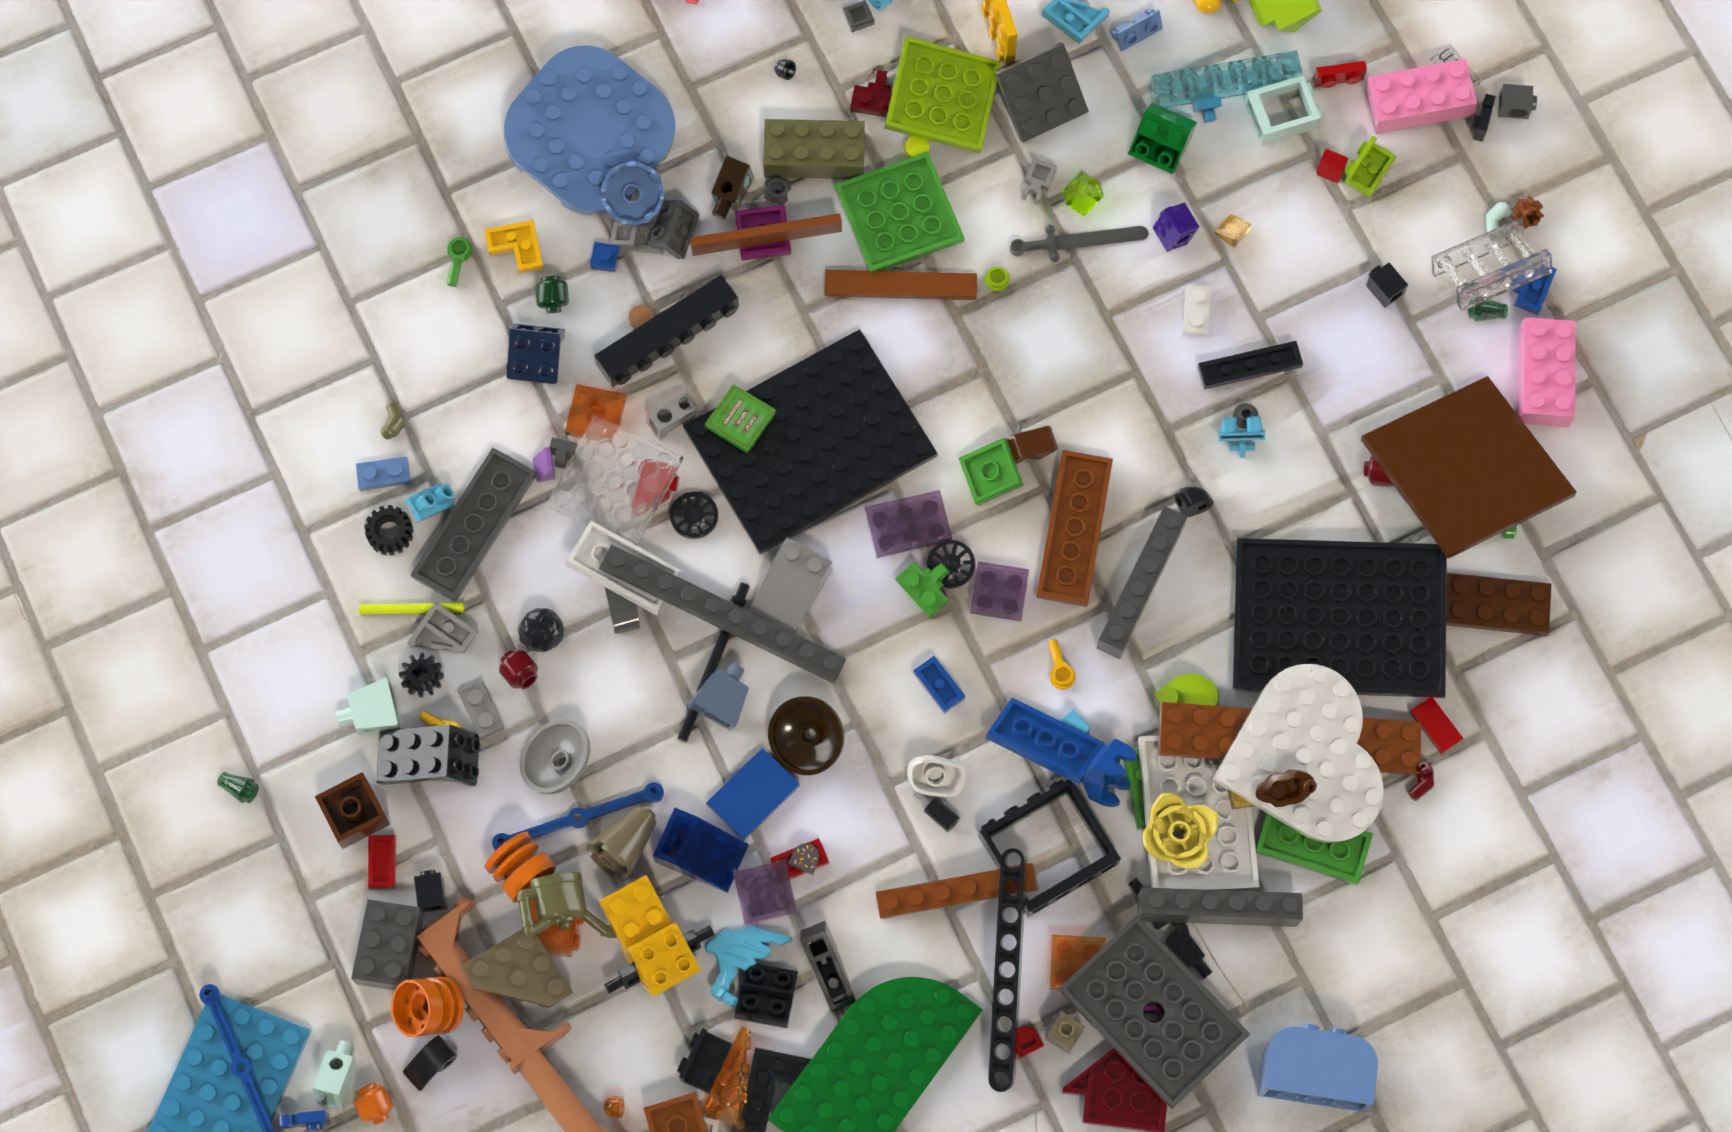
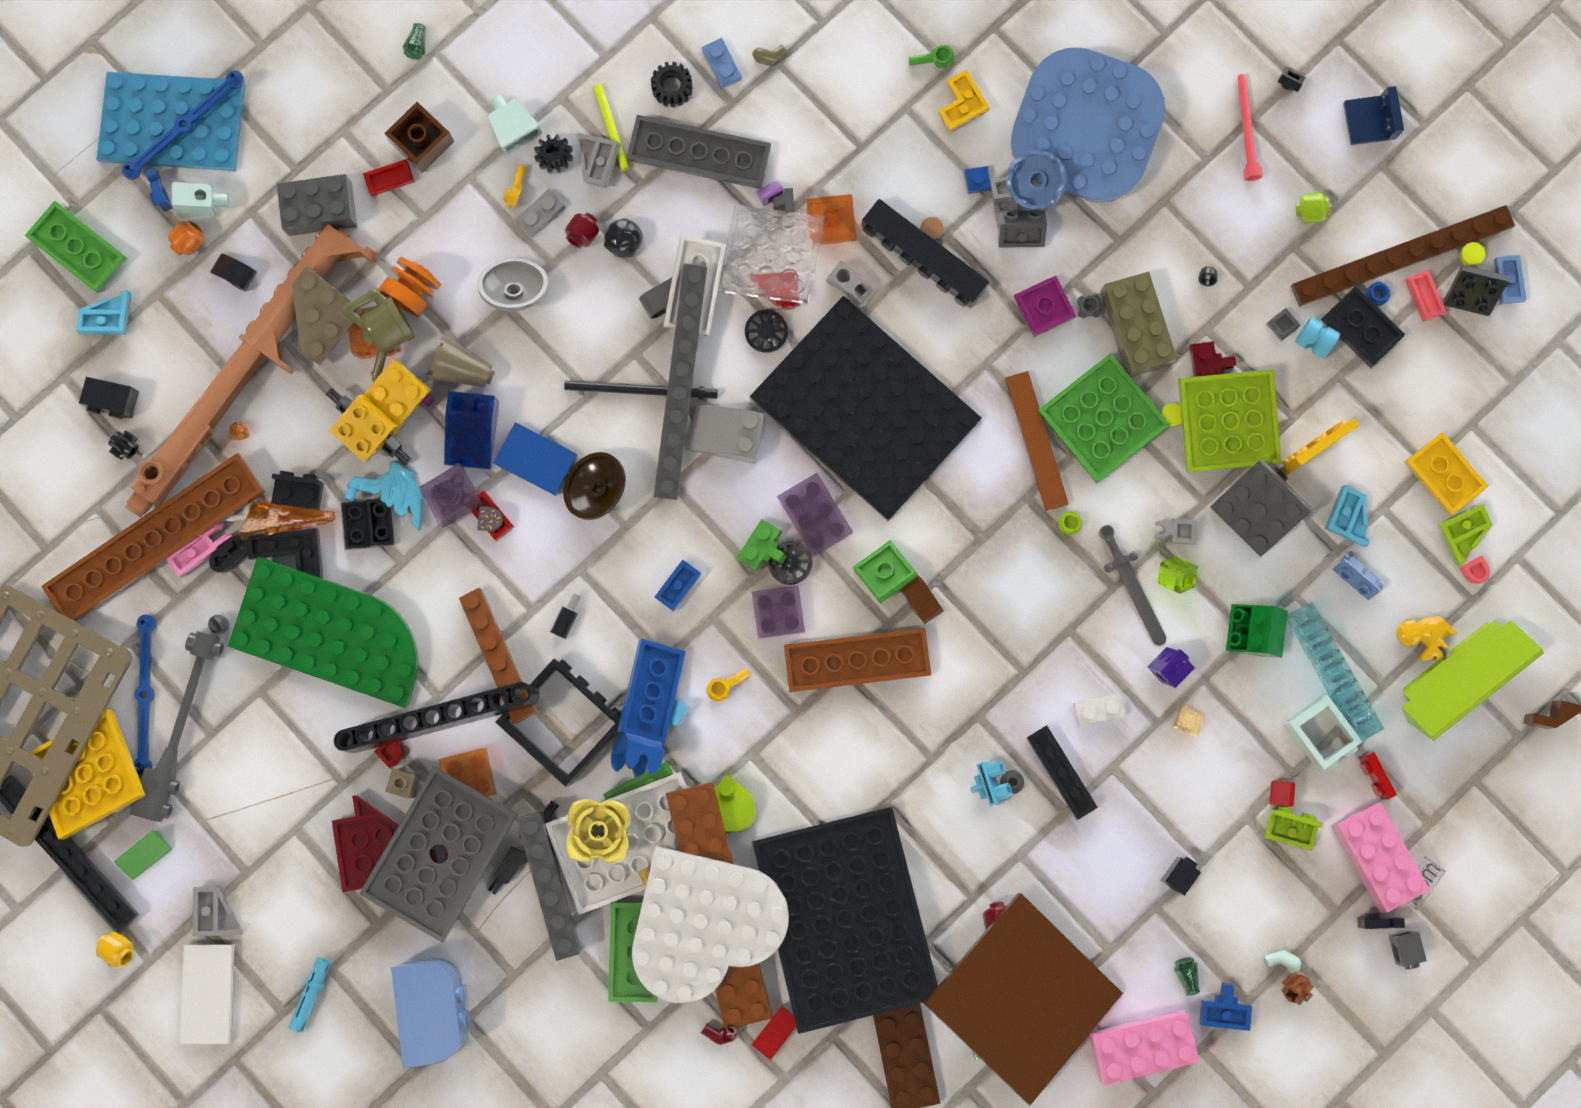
camera: 75 degrees right, 10 degrees up
bracket [376,724,481,786] -> none
orange wheel [391,976,464,1037] -> none
medium azure hips [404,483,455,523] -> none
black brick [414,870,448,913] -> none
blue piece [492,782,664,851] -> none
dark blue bracket [507,324,565,384] -> none
dark green head [535,276,569,314] -> none
sand blue torso [687,663,749,731] -> none
dark orange tile [690,213,842,256] -> none
bright green tile [705,384,776,453] -> none
dark brown torso [711,155,754,220] -> none
black slope [800,921,856,1012] -> none
white piece [907,755,966,797] -> none
dark grey brick [1096,506,1188,659] -> none
black piece [1175,486,1214,517] -> none
dark azure tile [1192,96,1222,123] -> none
reddish brown arm [1255,769,1317,807] -> none
clear fence [1431,218,1552,311] -> none

